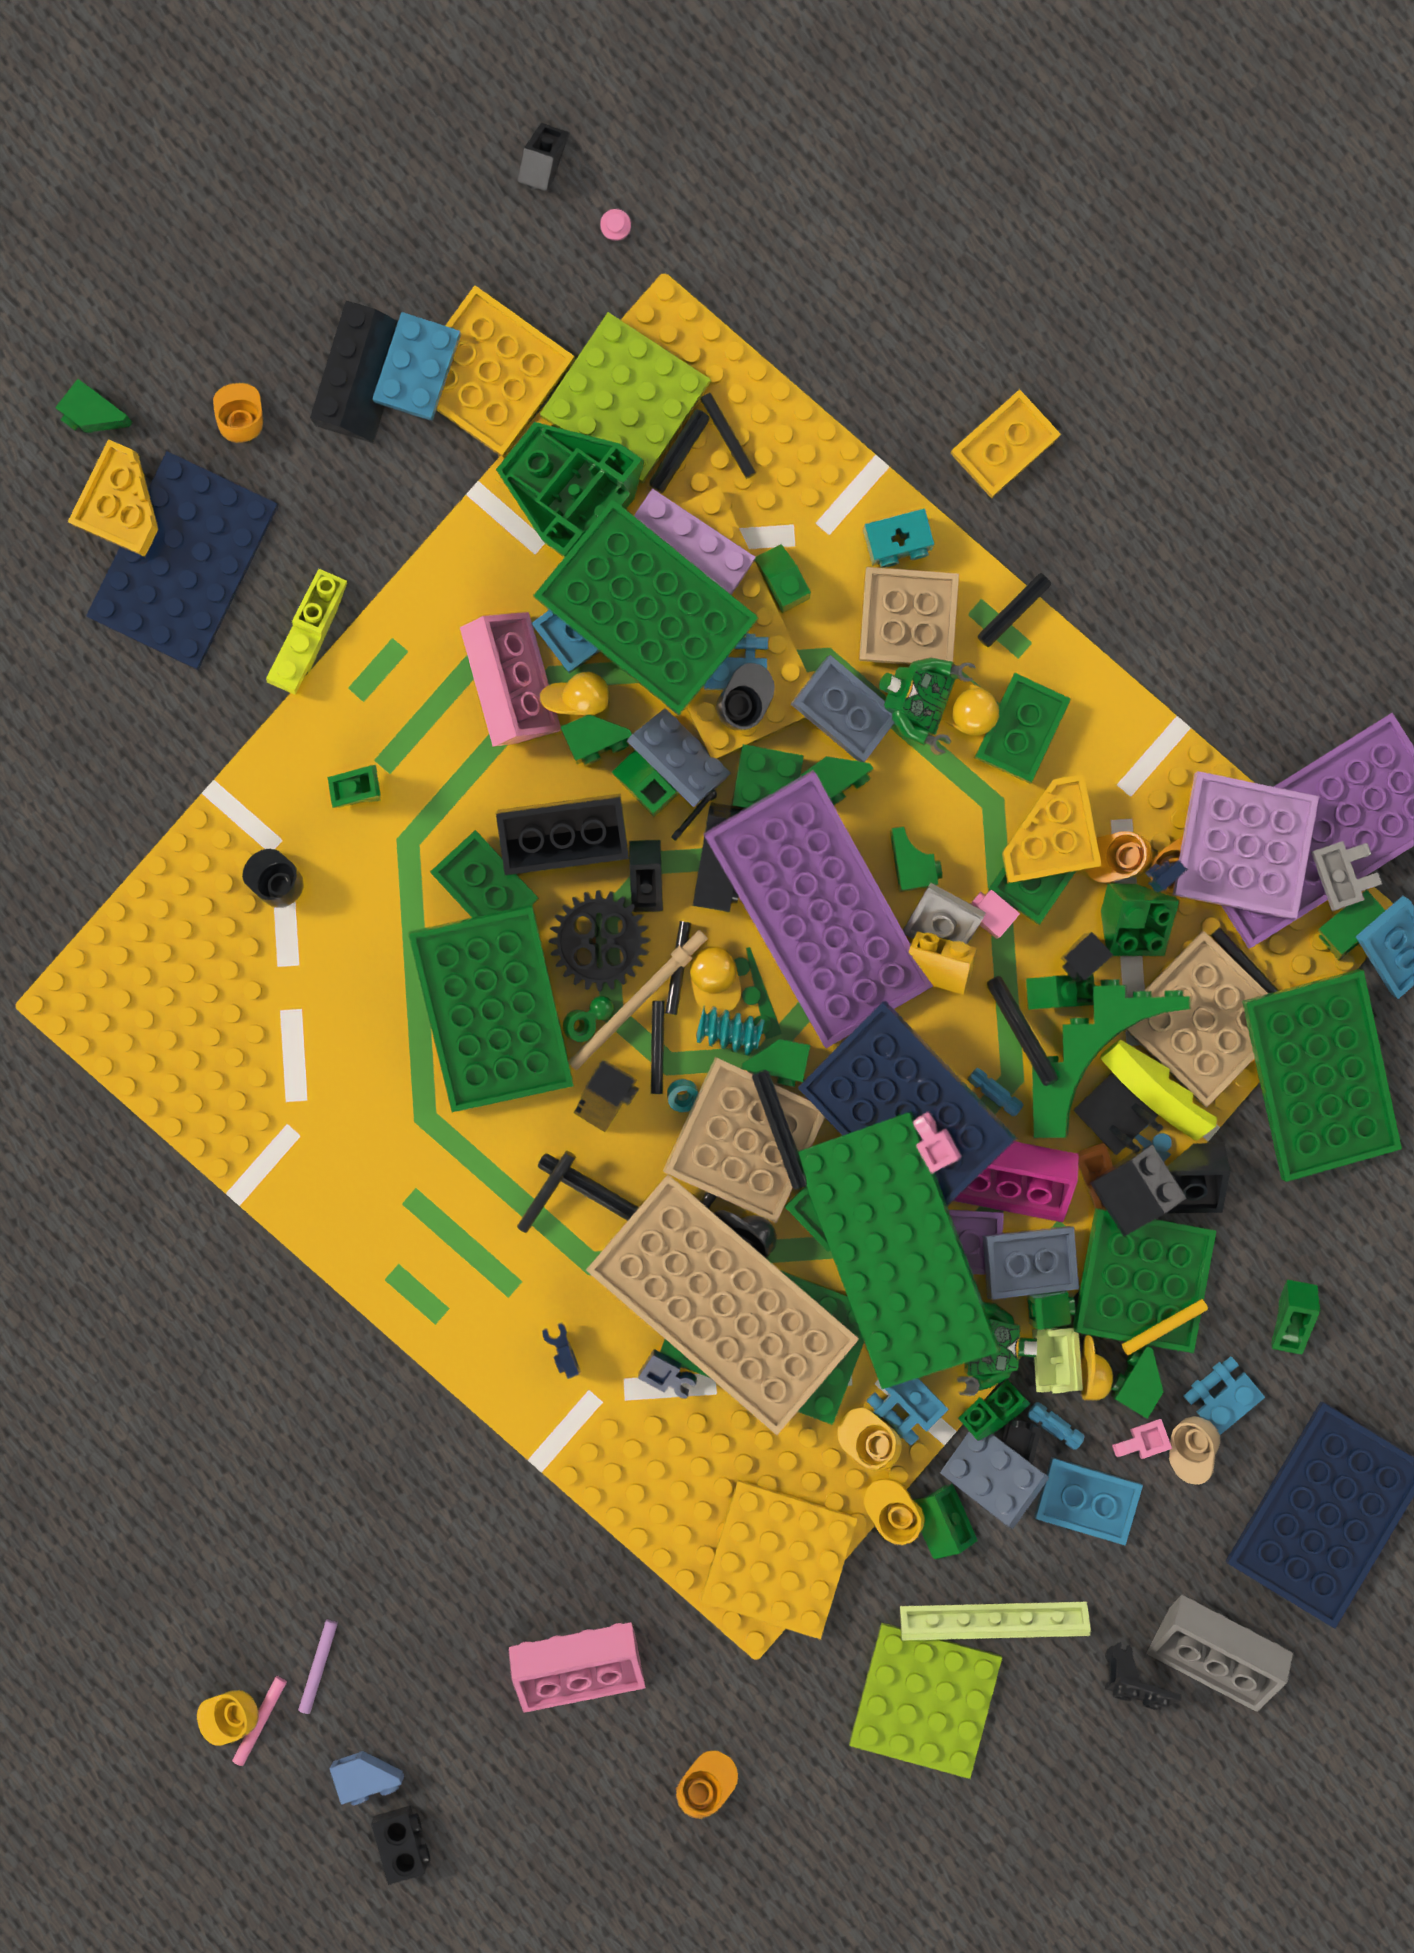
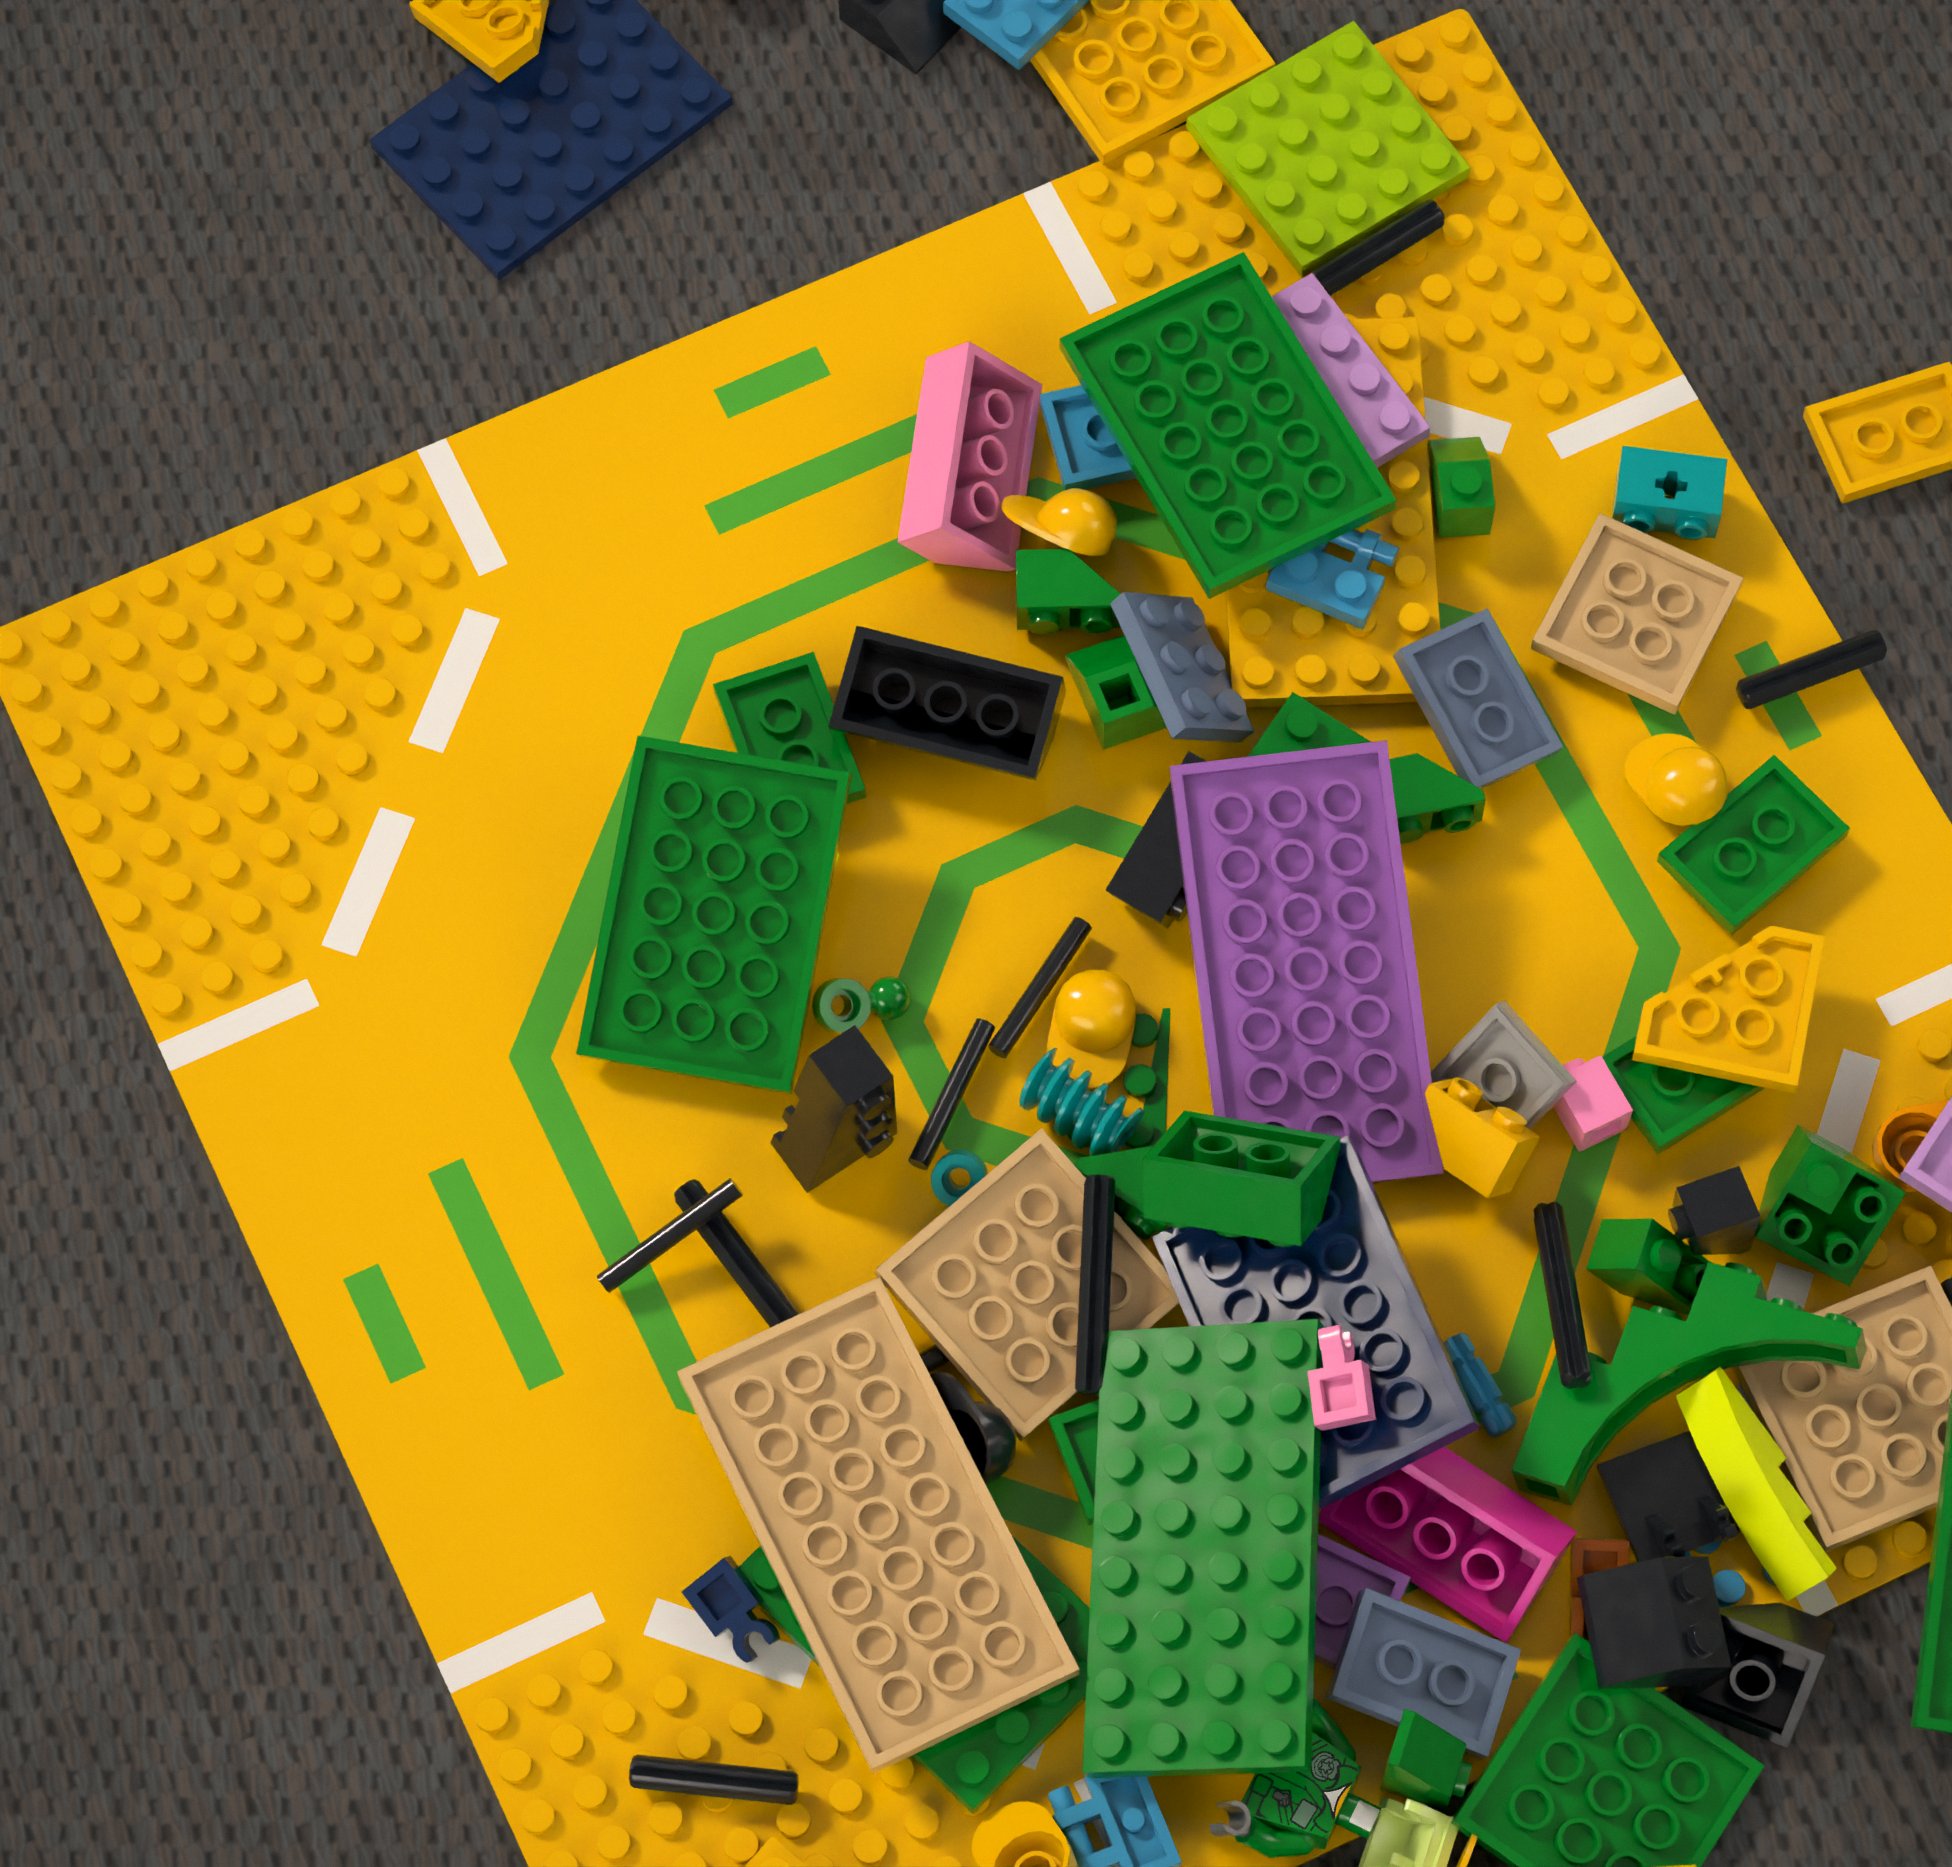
camera: 25 degrees right, 20 degrees down
black cap [242,849,304,908] -> none
neon yellow slope [266,569,347,695] -> none
green slope [327,765,381,808] -> none
green wedge [496,422,644,557] -> none
dark blue plate [542,1322,581,1379] -> none
black gear [549,890,651,991] -> none
tan bar [569,930,708,1070] -> none
black slope [629,840,663,912] -> none
black hinge [671,789,717,841] -> none
black bar [700,393,757,479] -> none
black cap [716,663,775,731] -> none
green torso [879,657,976,755] -> none
green arch [890,827,943,892] -> none
light orange cap [1085,831,1152,883] -> none
dark blue plate [1146,860,1188,893] -> none
none -> black axle [629,1755,799,1805]
none -> green slope [1142,1110,1340,1247]

